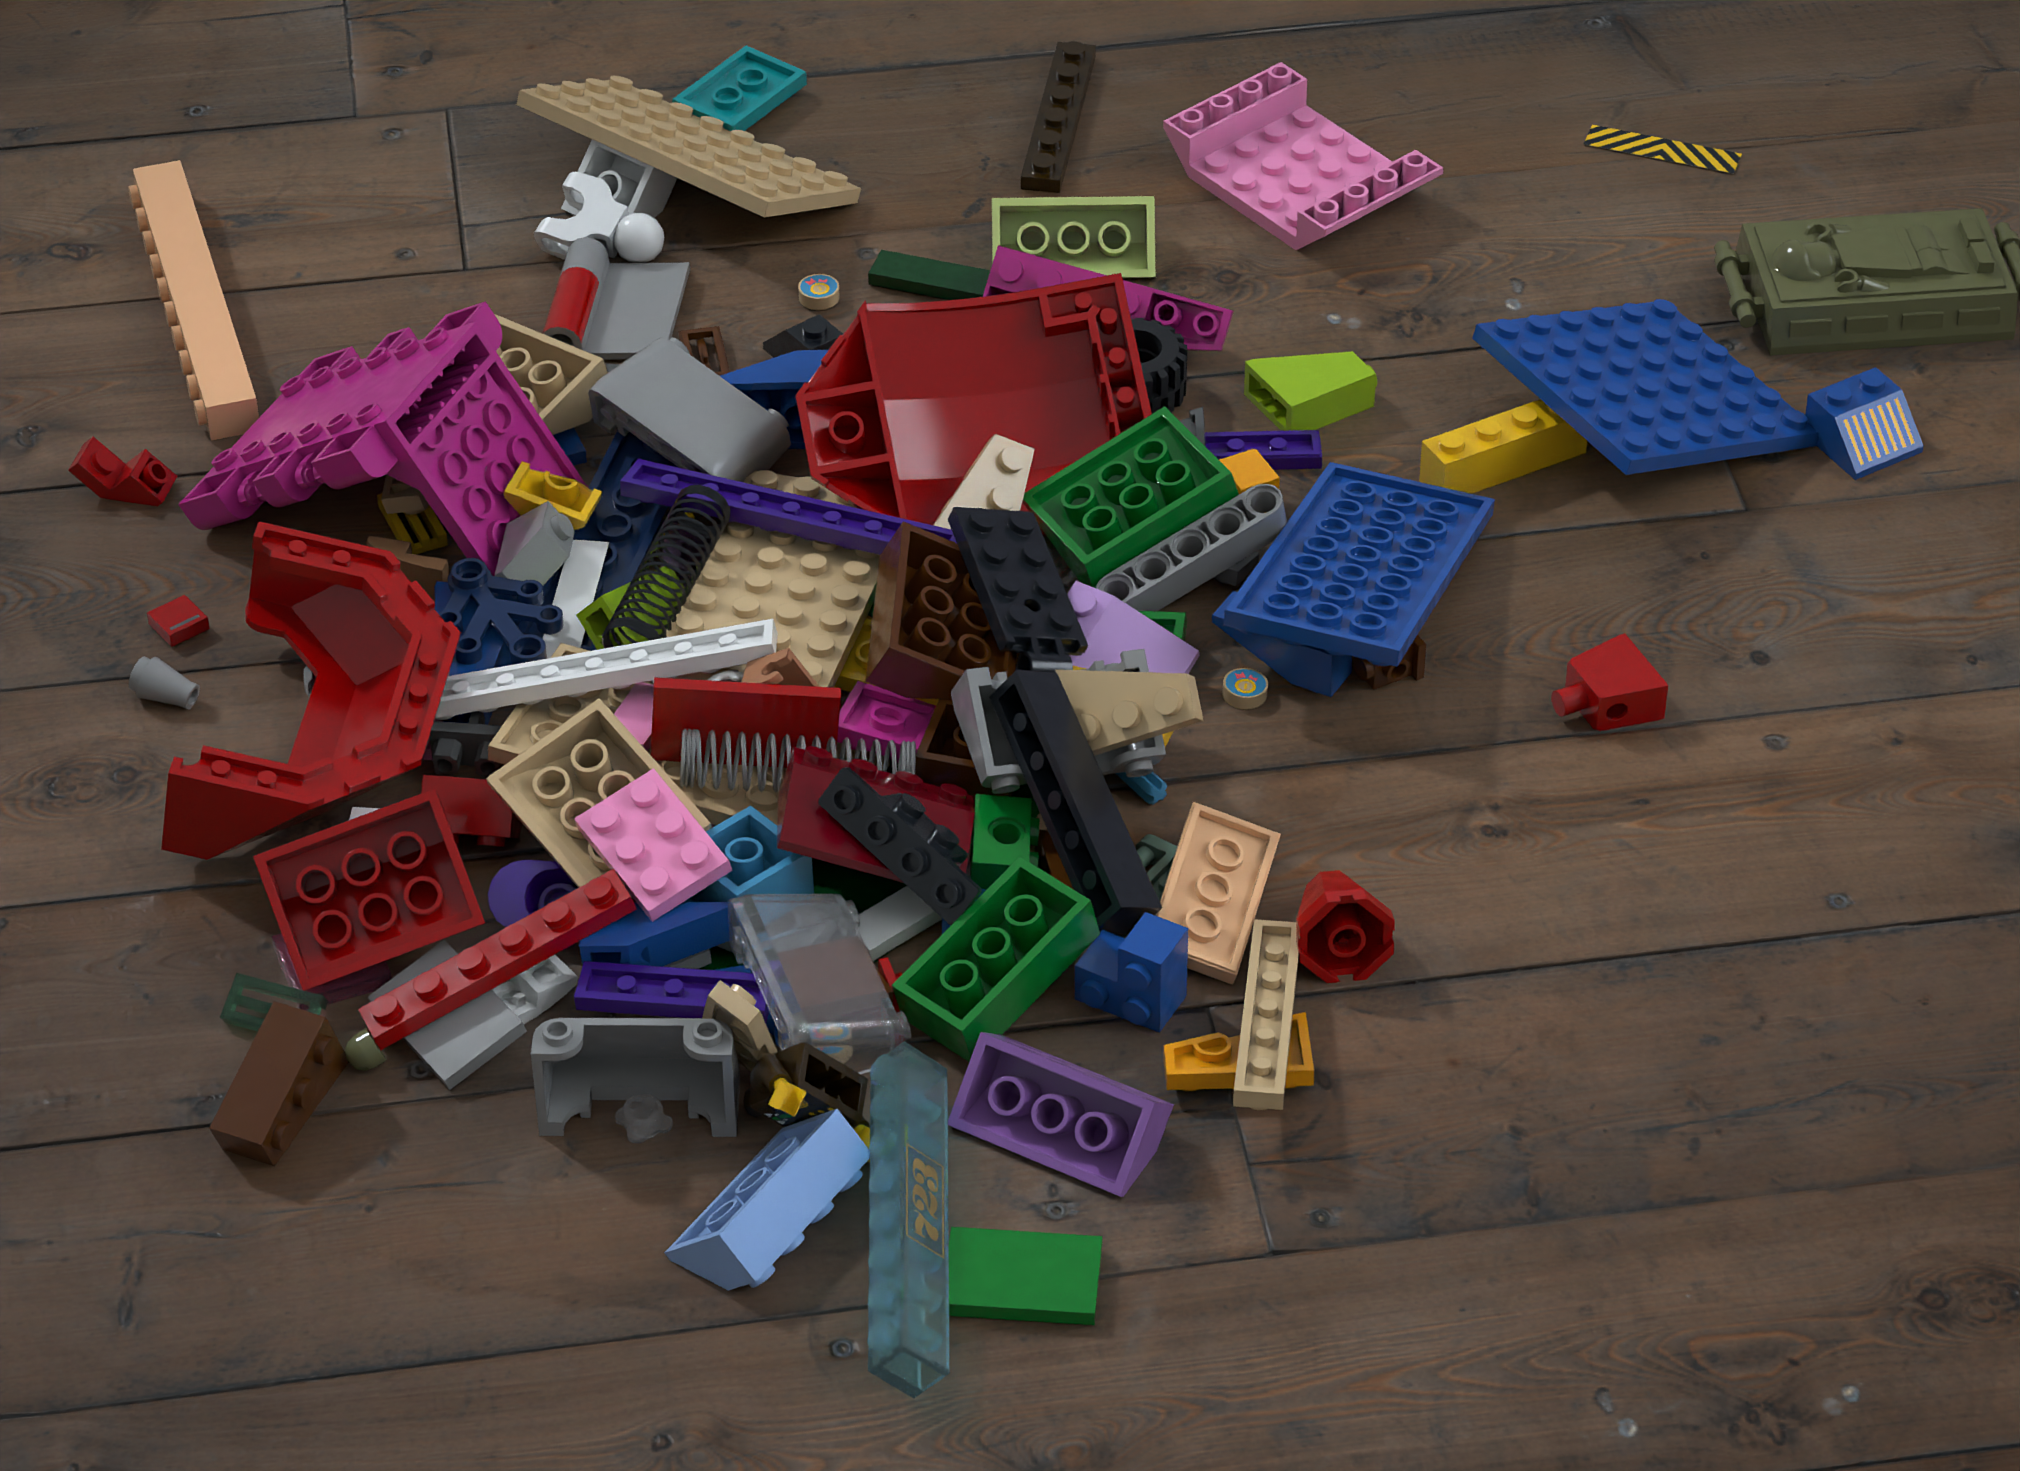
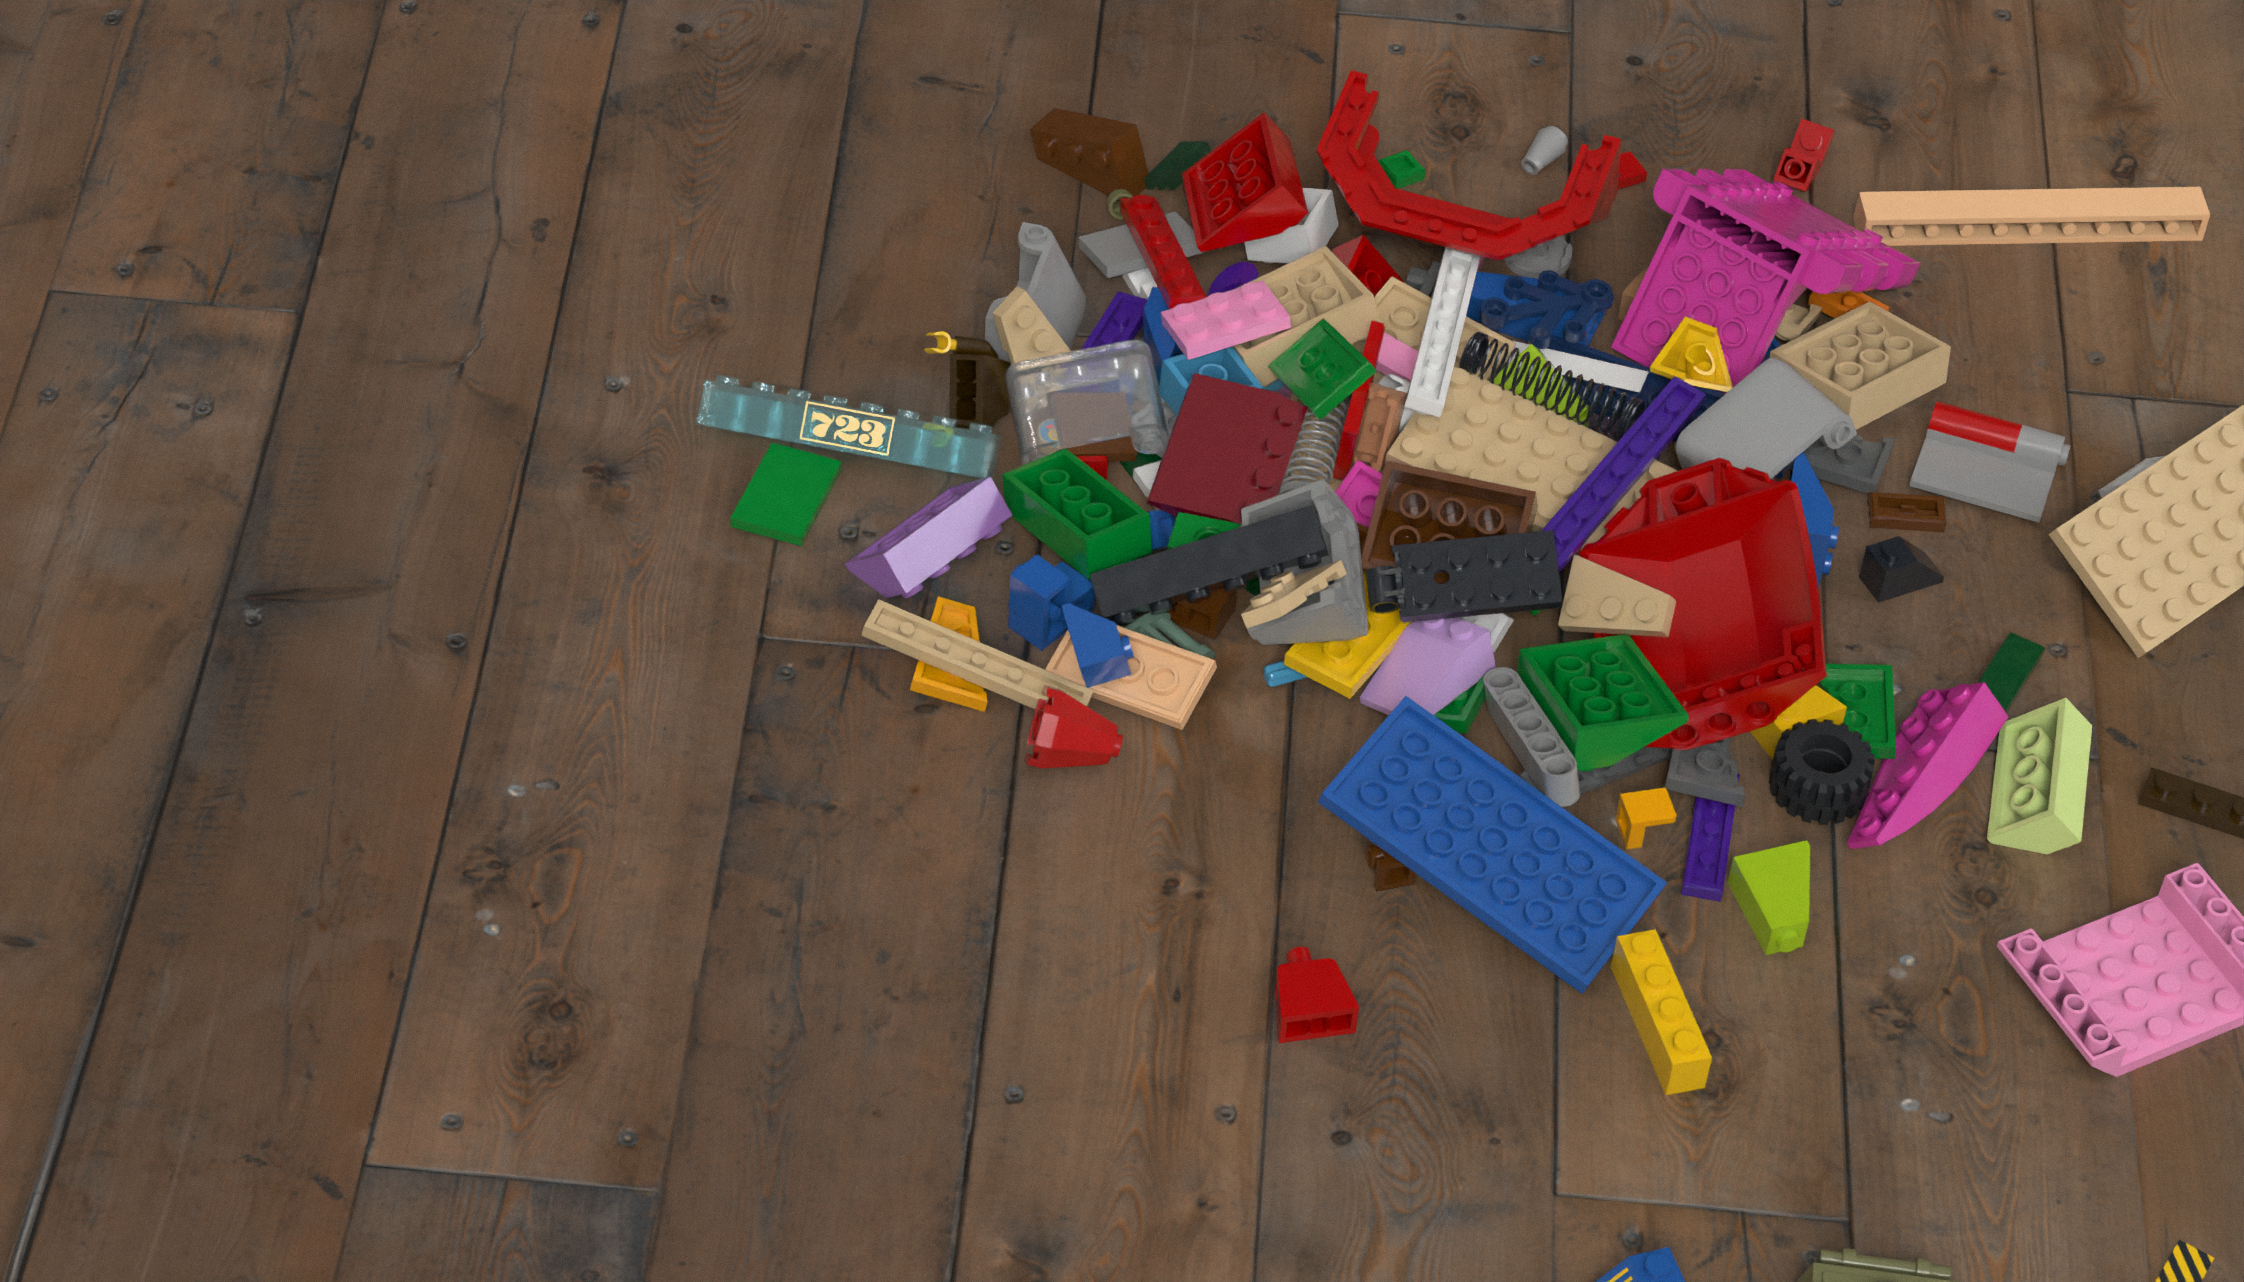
camera: 100 degrees right, 5 degrees up
light grey slope [495,501,575,586] -> none
white piece [534,172,665,263] -> none
light blue slope [664,1109,873,1291] -> none
tile [798,274,840,310] -> none
black bracket [818,767,982,925] -> none
blue plate [1472,299,1818,475] -> none
none -> blue slope [1061,603,1134,688]
none -> green tile [1268,318,1377,420]

